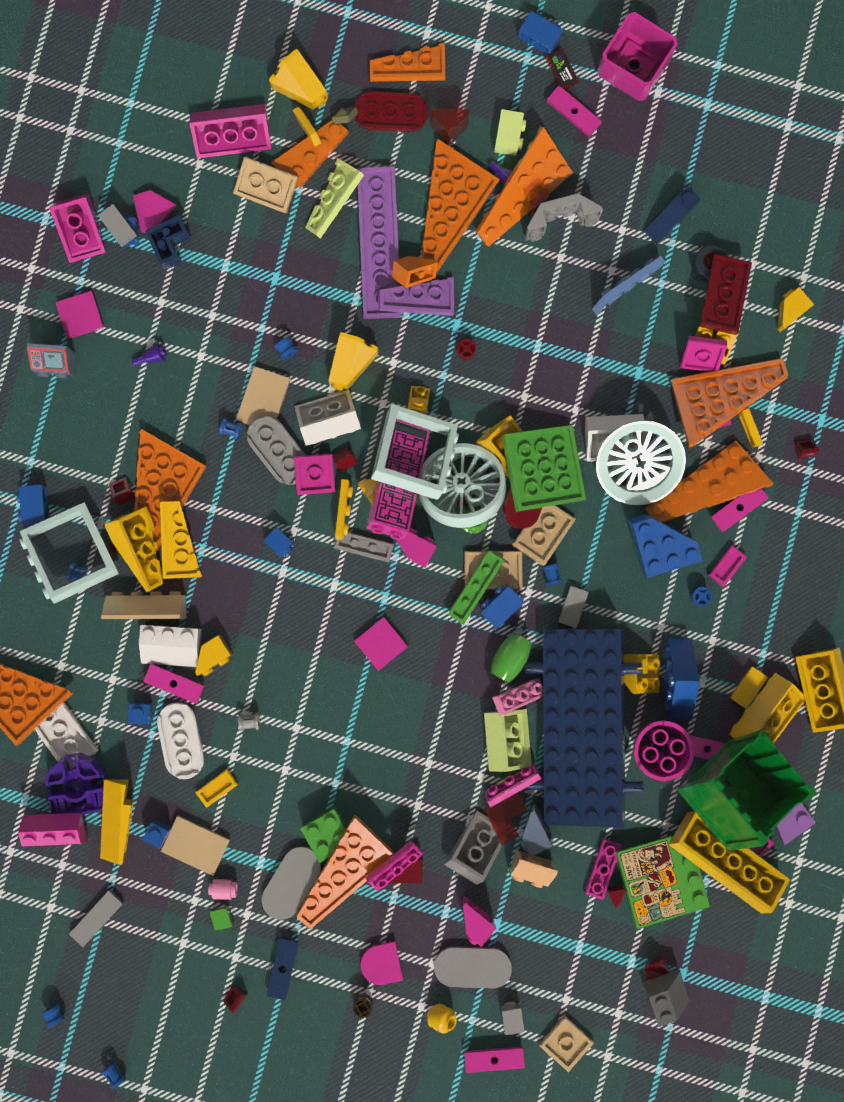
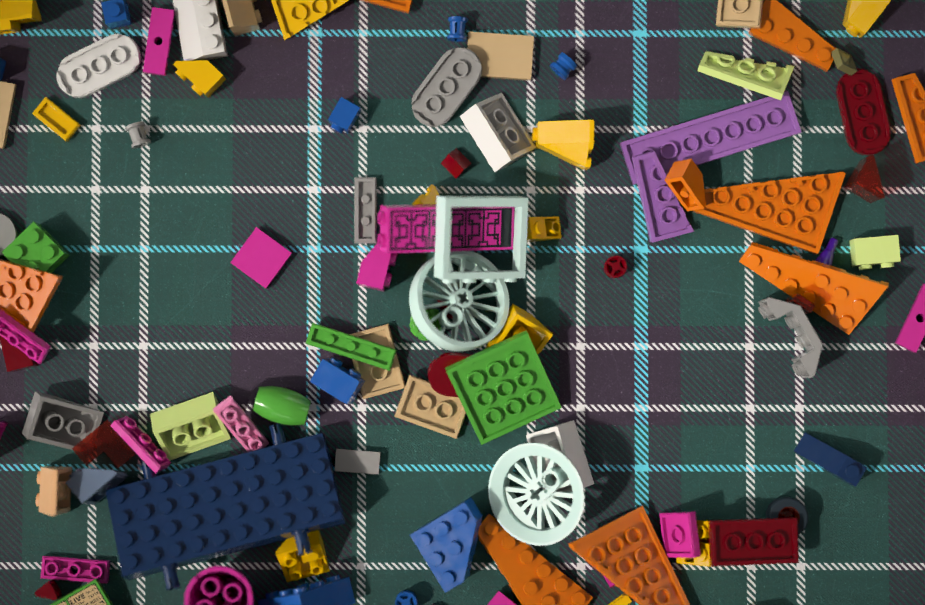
camera: 70 degrees right, 0 degrees up
yellow tile [293,107,321,147] -> none
dark pink tile [293,454,335,495] -> none
yellow tile [335,479,353,540] -> none
blue bush [542,563,563,586] -> none
medium blue wing [592,256,665,315] -> none

